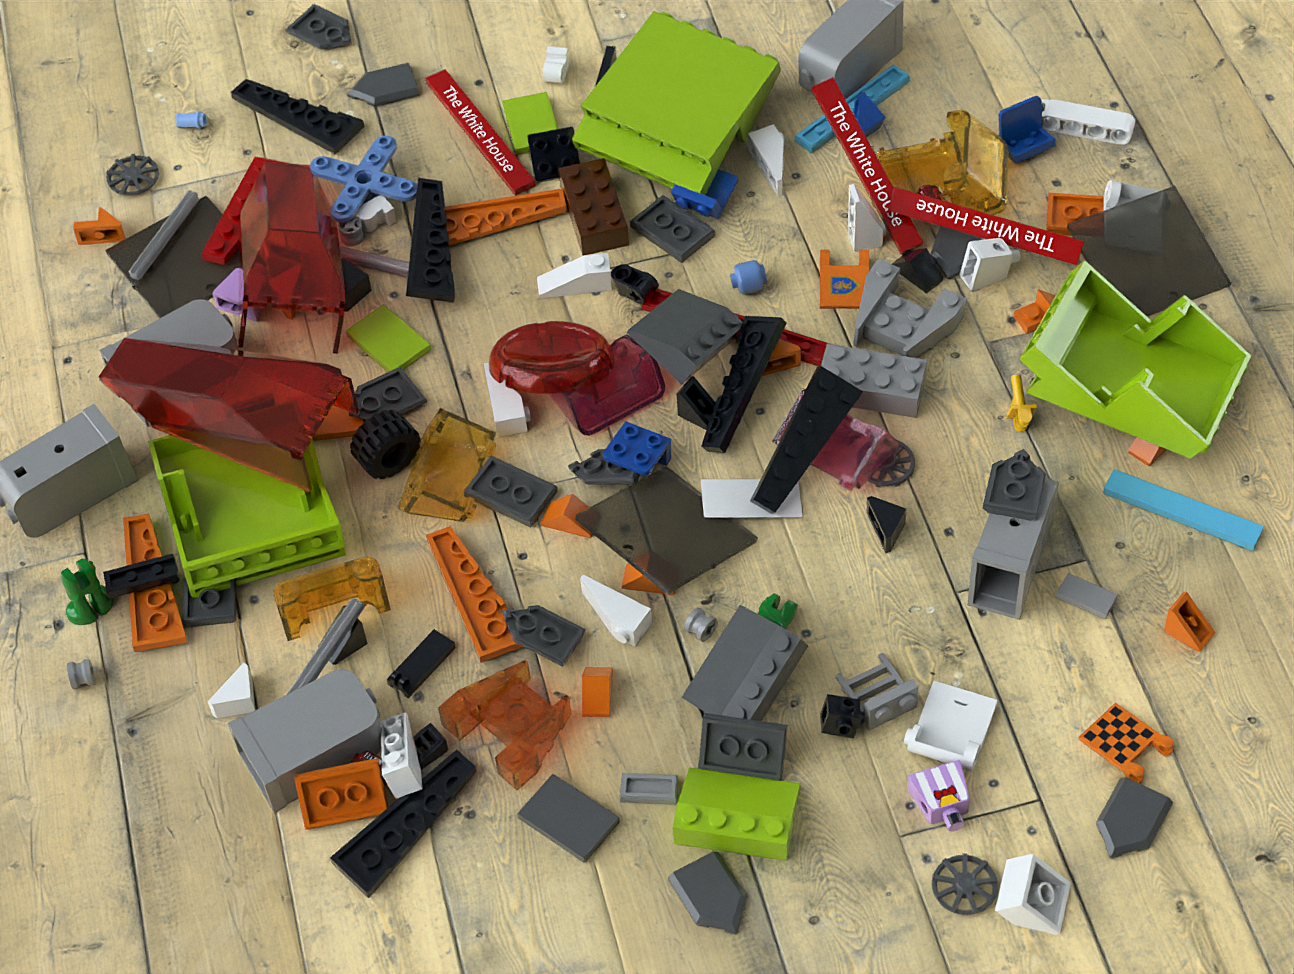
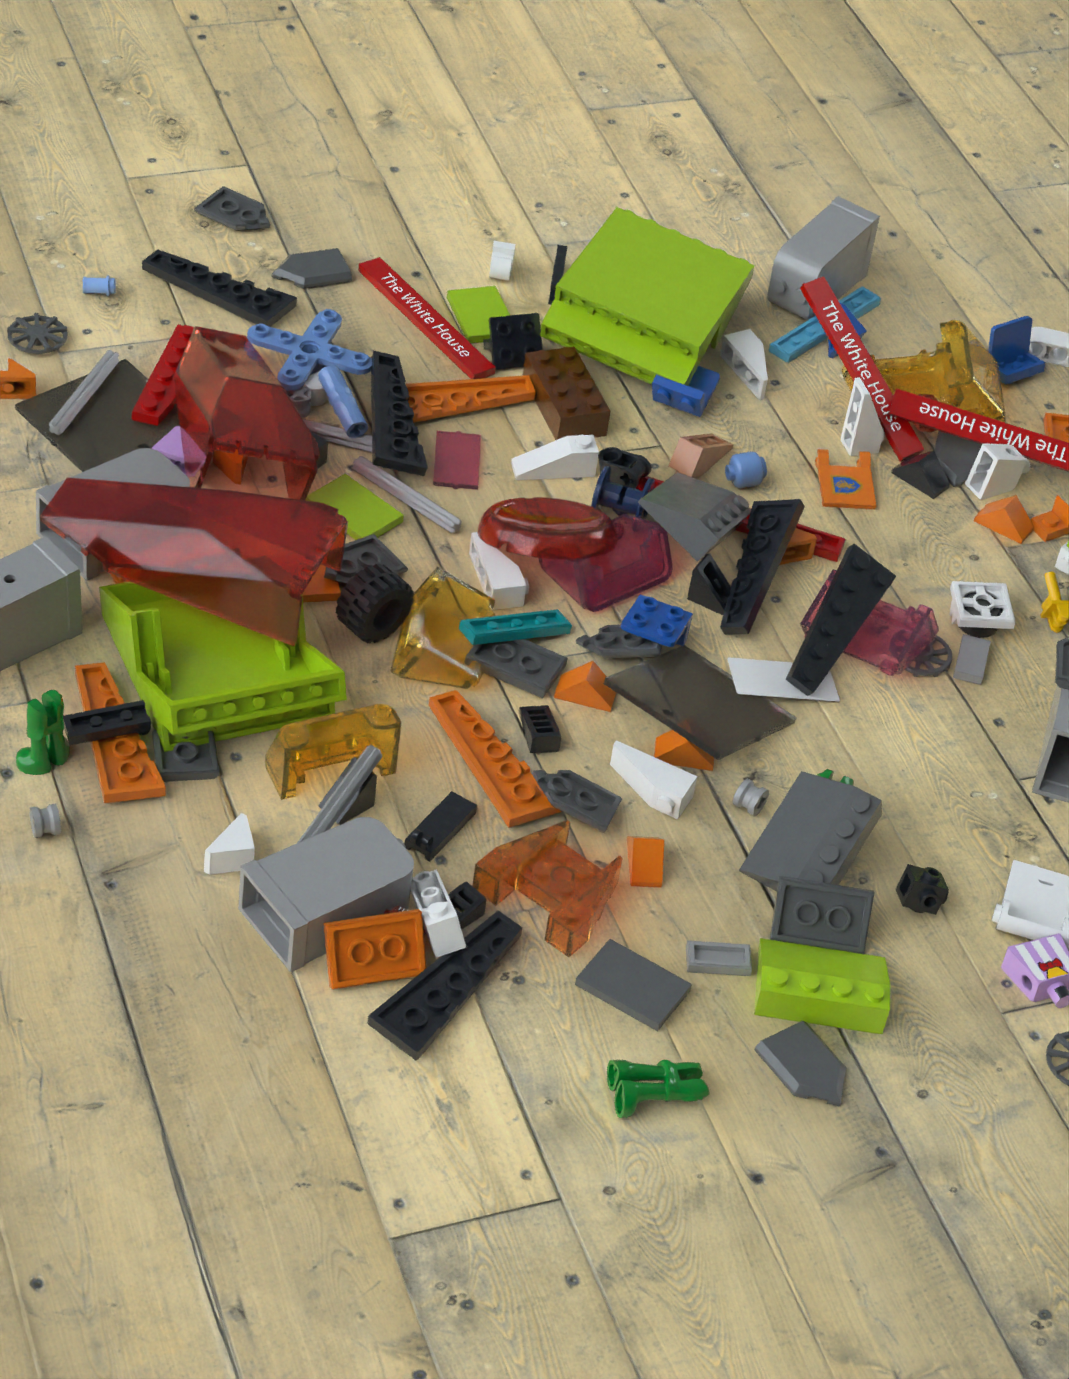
camera: 15 degrees left, 10 degrees down
dark grey tile [630,195,715,263] -> none
light grey brick [821,344,927,418] -> none
light grey plate [836,653,918,731] -> none
light grey wedge [853,258,967,358] -> none
black slope [866,496,906,553] -> none
none -> medium blue axle [318,365,368,438]
none -> light grey axle [353,456,462,533]
none -> clear pink piece [433,431,481,490]
none -> teal tile [459,609,572,645]
none -> black slope [519,705,561,753]
none -> dark blue hose [590,466,655,531]
none -> green piece [607,1059,709,1118]
none -> nougat slope [668,433,734,478]
none -> white piece [950,581,1016,638]
none -> light grey tile [953,634,991,685]
none -> orange slope [974,495,1034,544]

